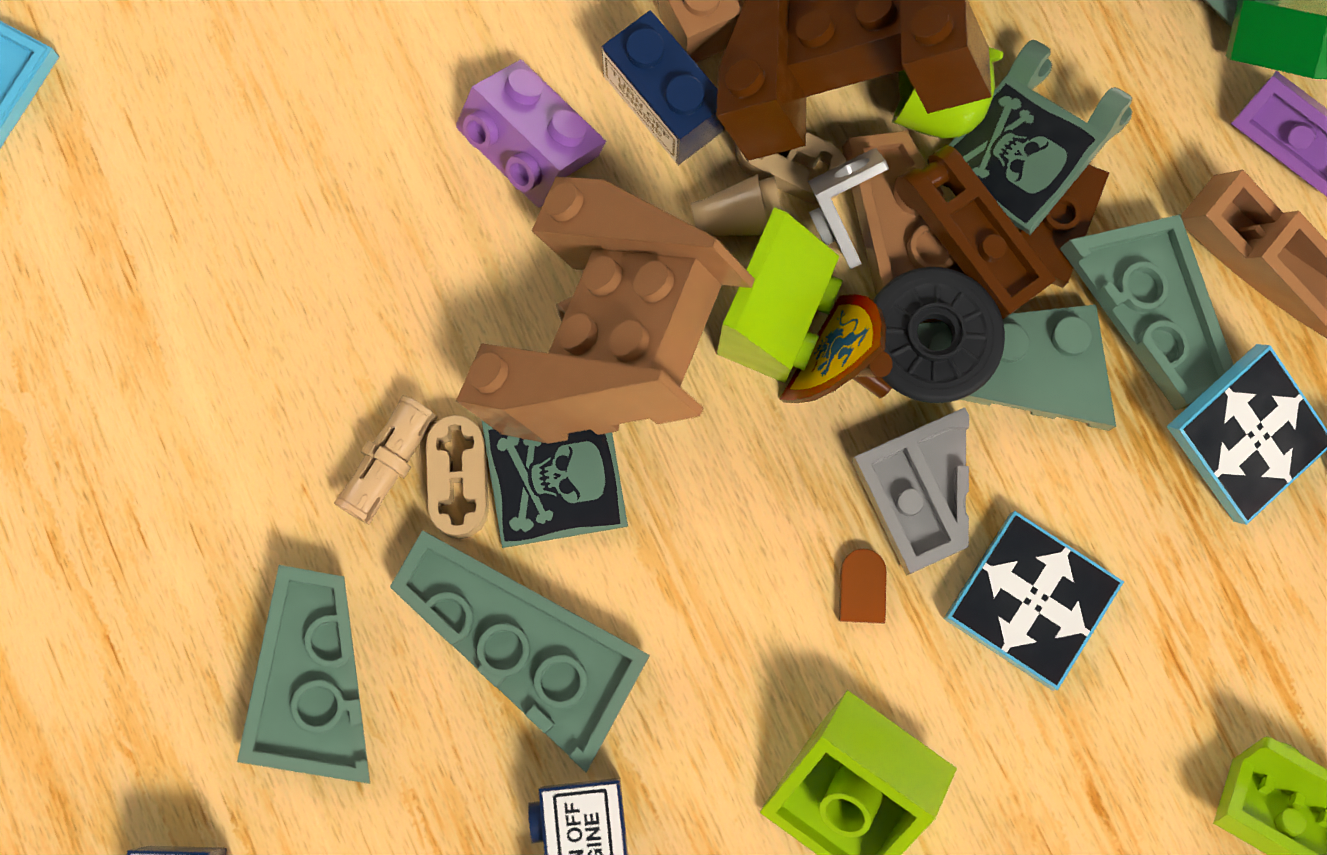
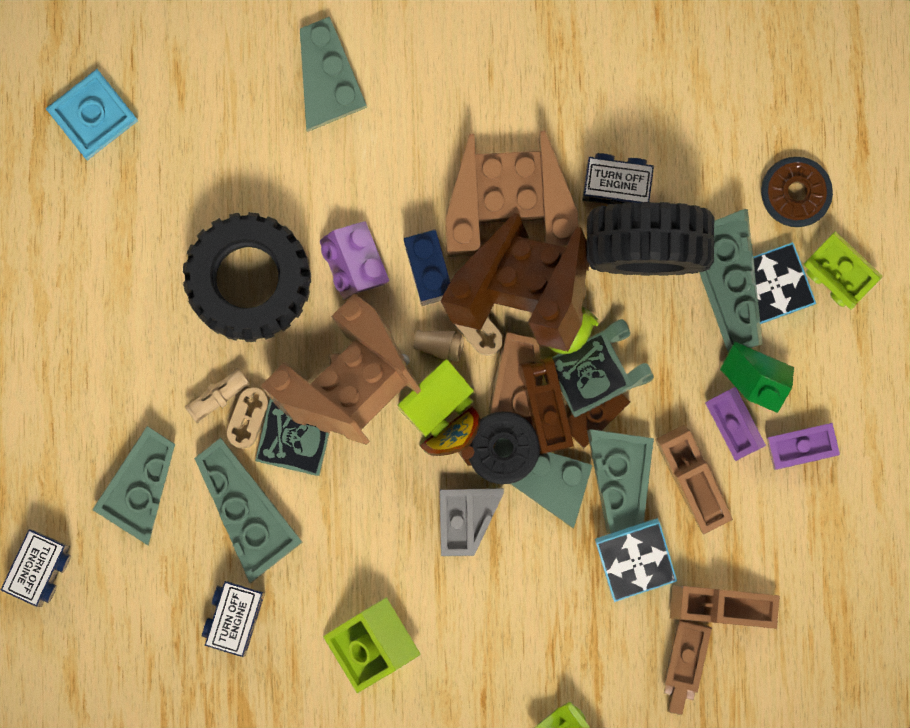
camera: 25 degrees right, 5 degrees up
light grey bracket [808,148,889,269] -> none
dark orange piece [839,549,887,624] -> none
black tile [943,511,1124,691] -> none
none -> black tyre [183,212,311,342]

